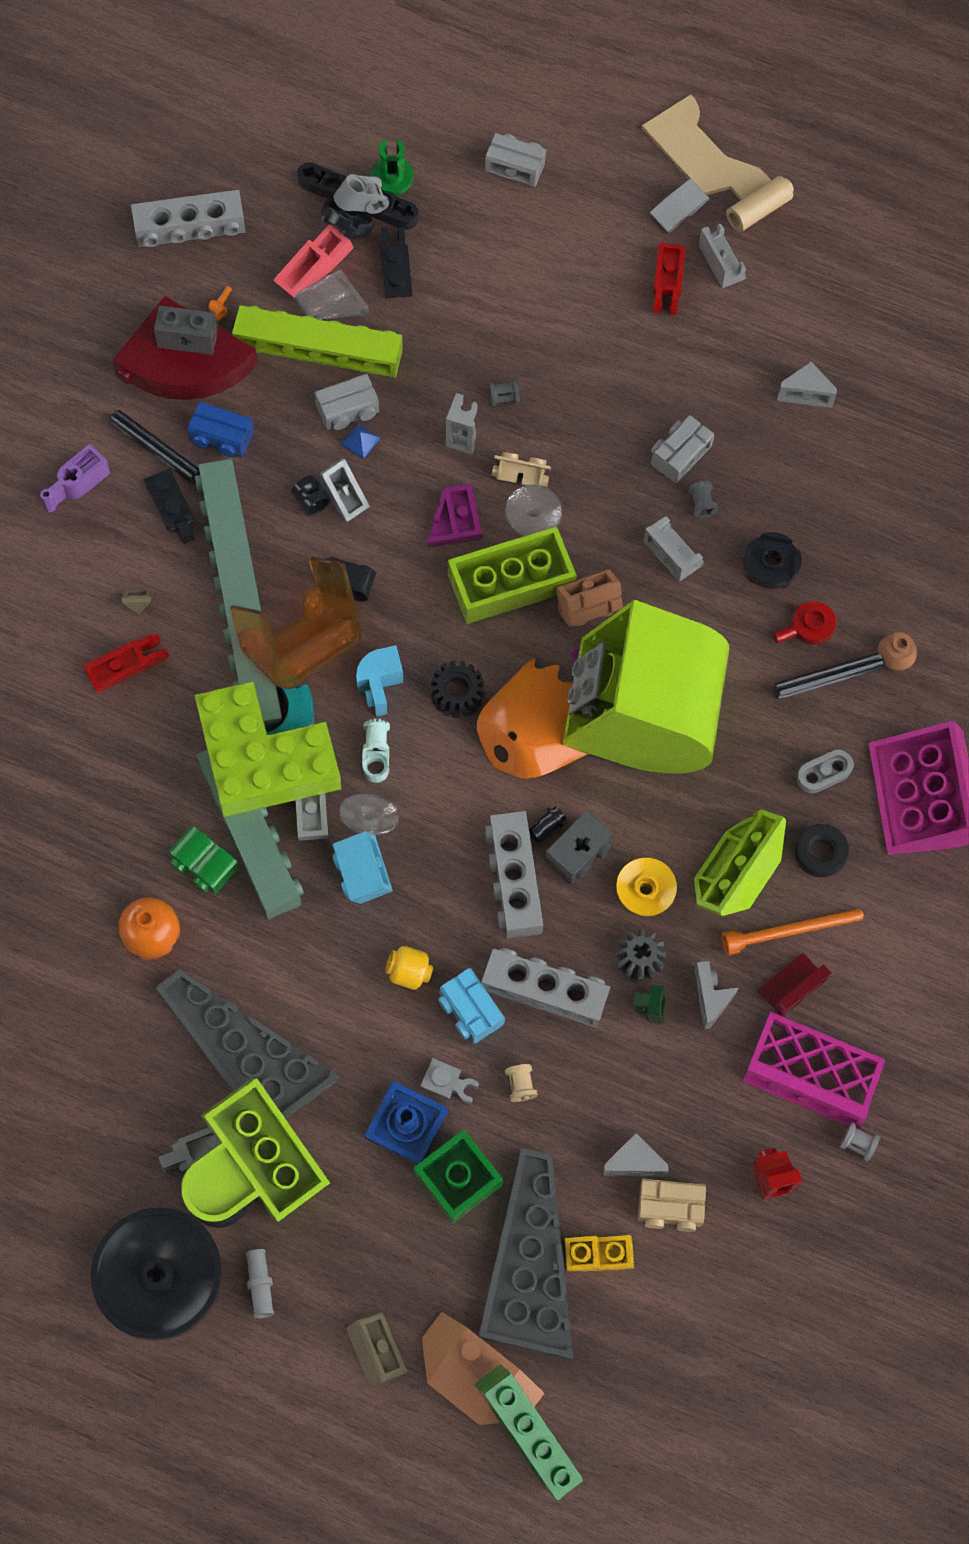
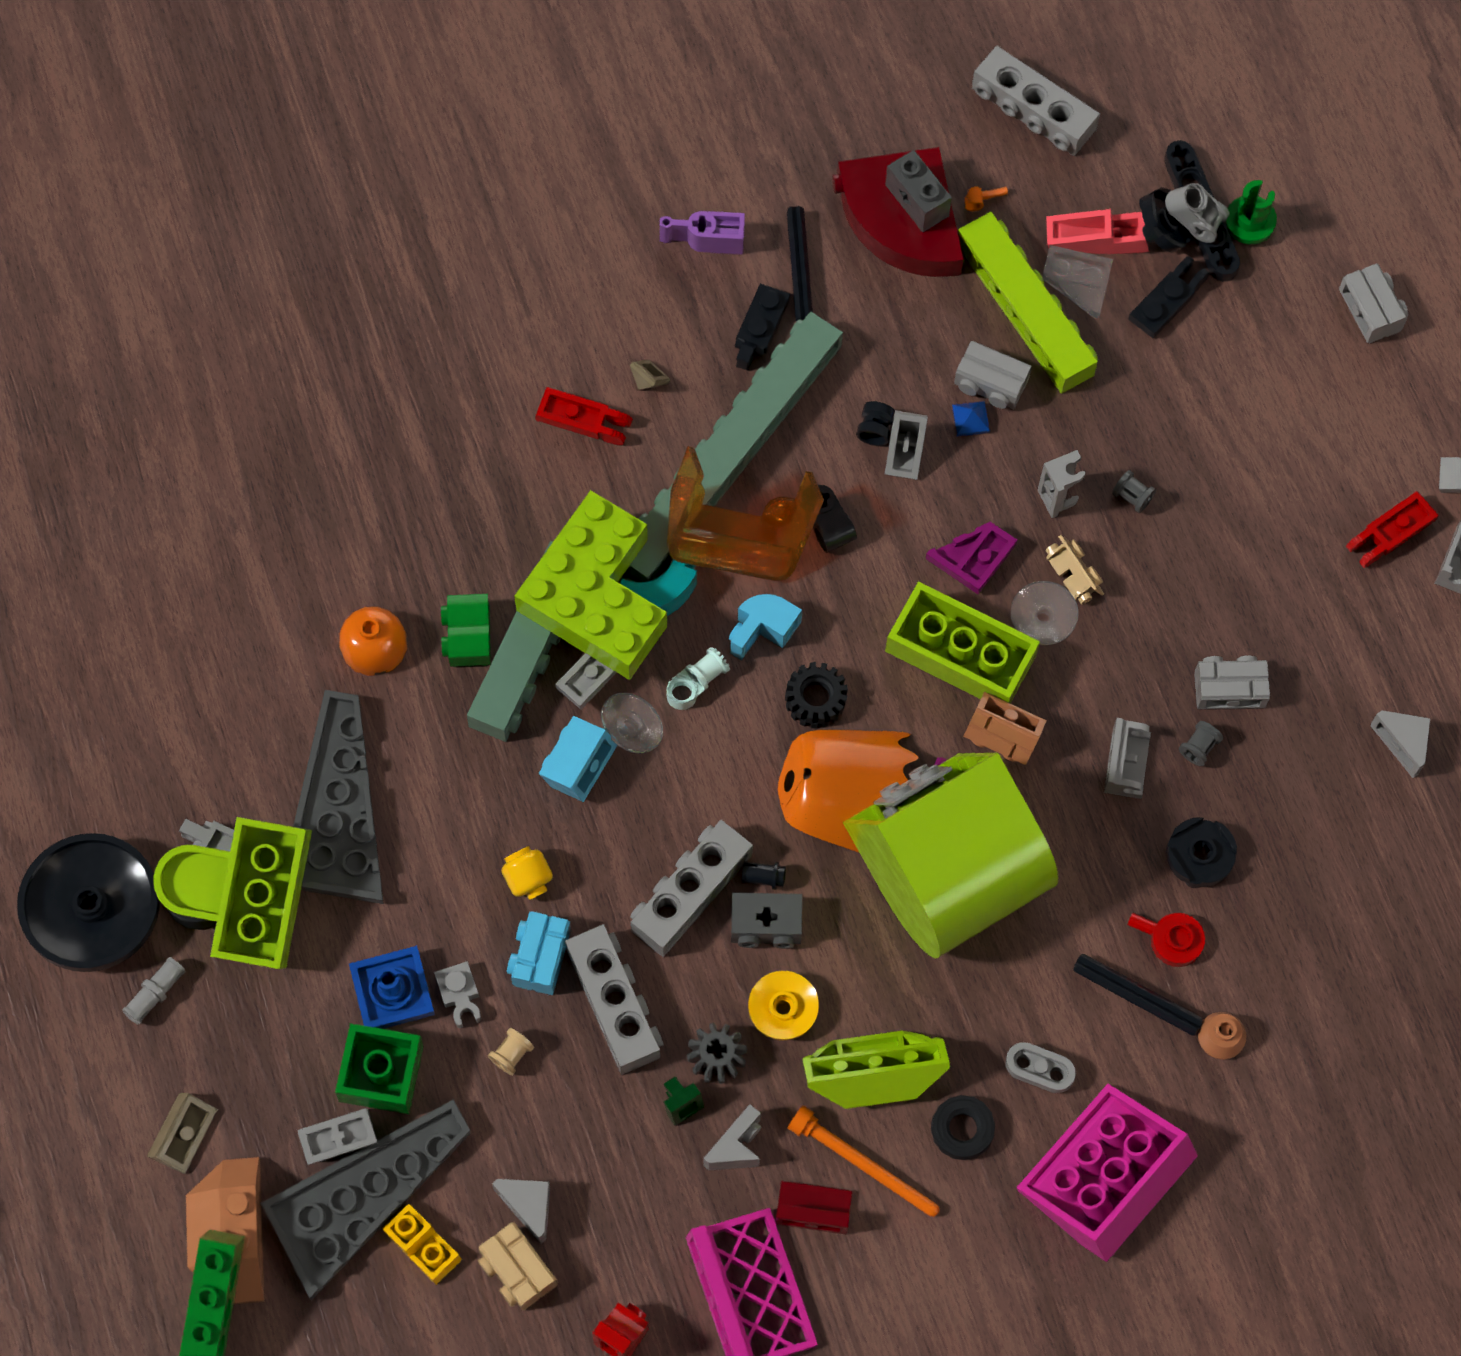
camera: 50 degrees right, 0 degrees up
blue brick [187,402,254,457] -> none
none -> light grey hinge [297,1108,377,1165]

